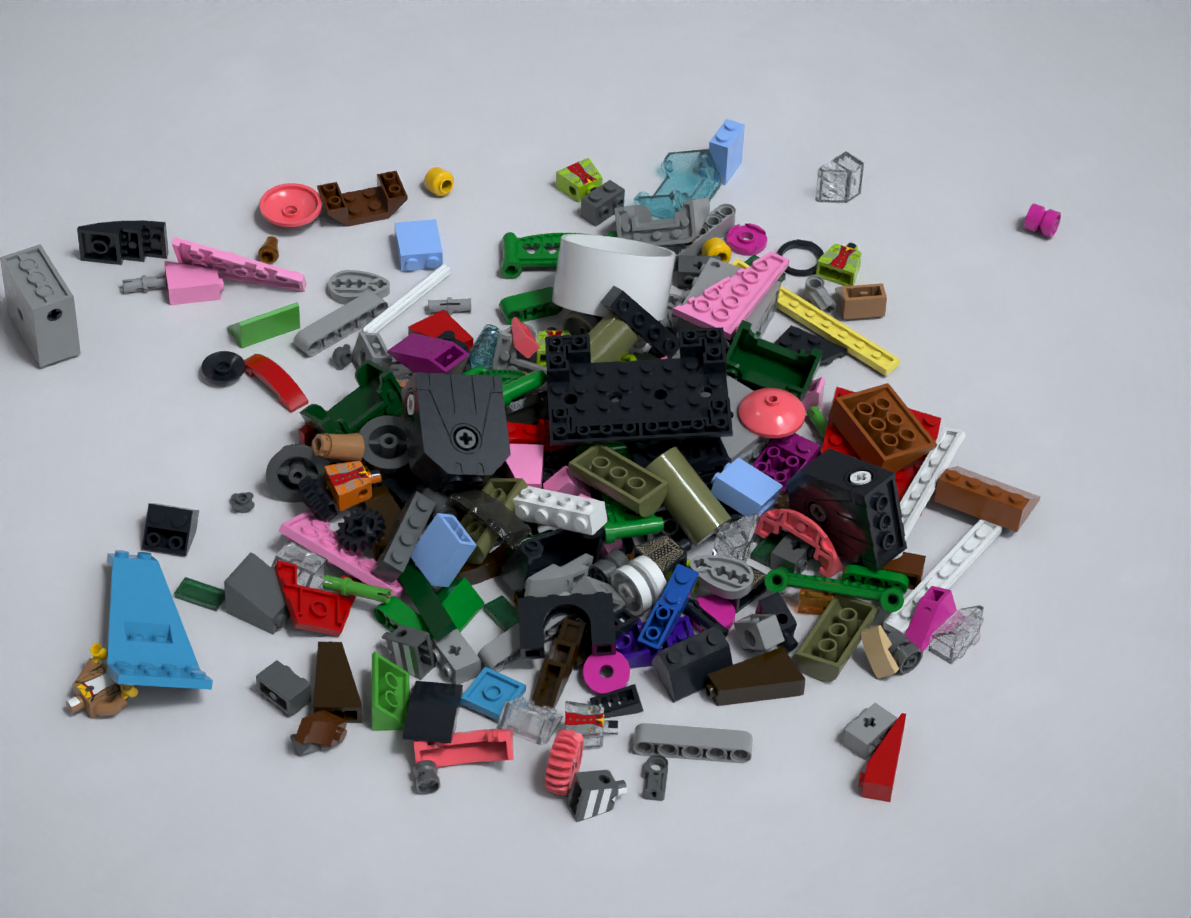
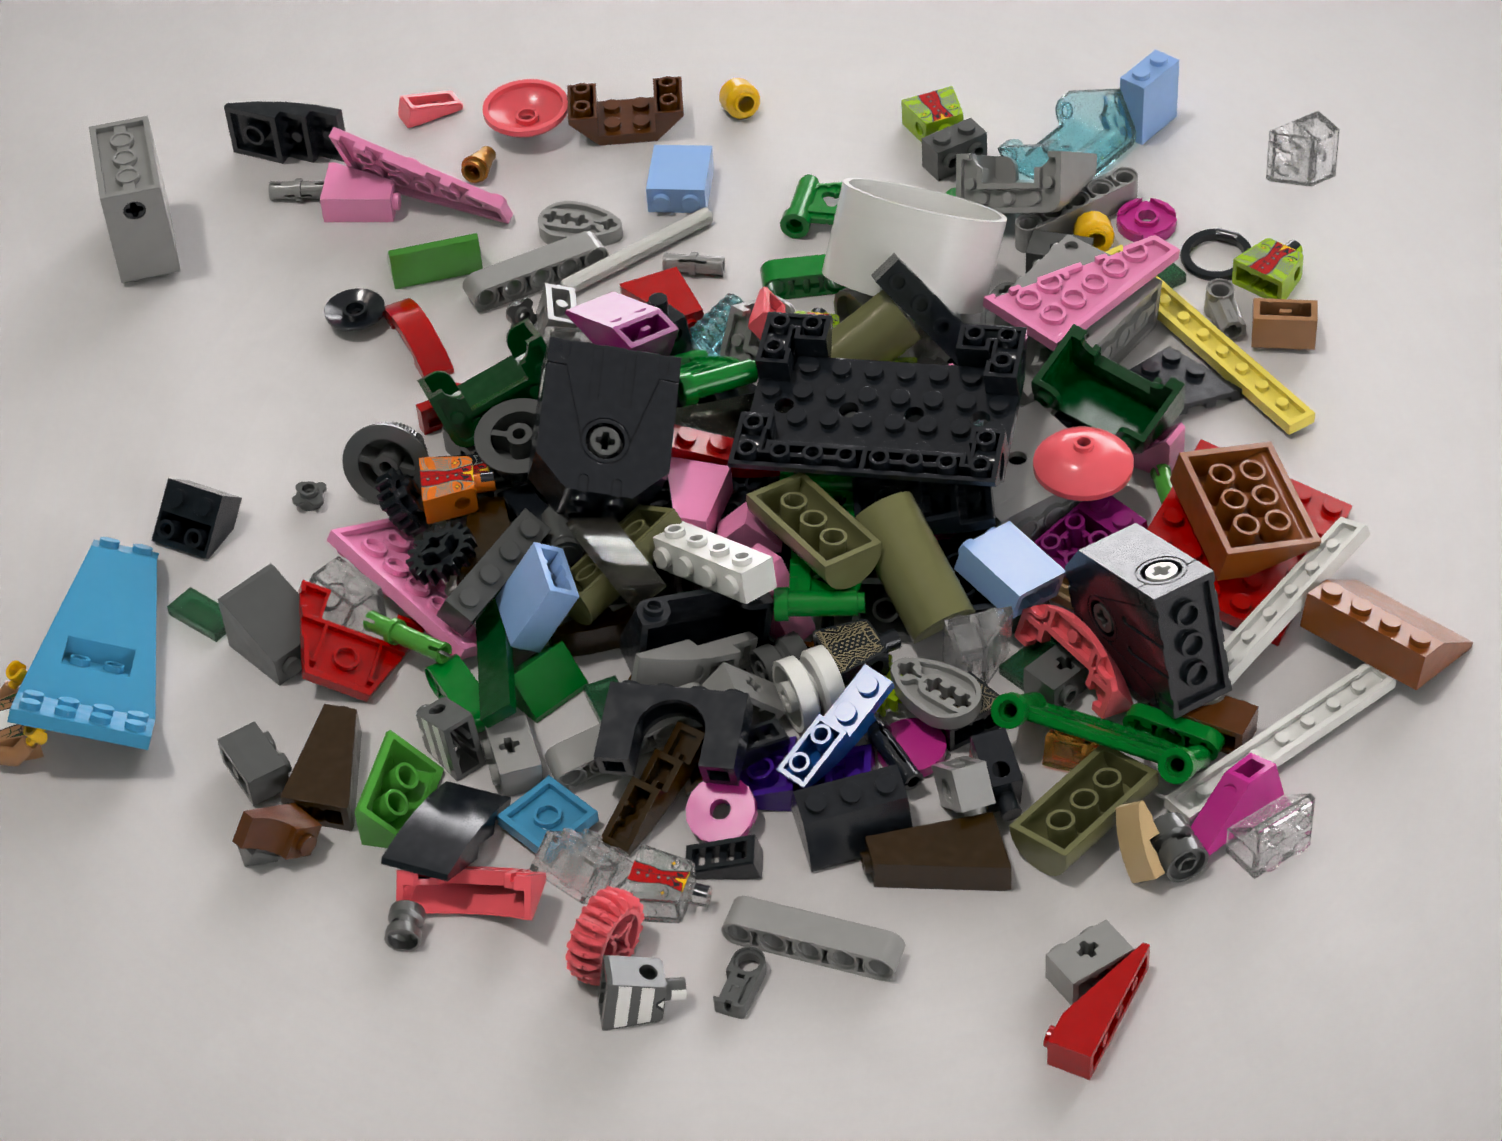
camera: 20 degrees right, 0 degrees up
medium nougat plant [312,433,365,462] -> none
none -> coral slope [398,90,463,128]

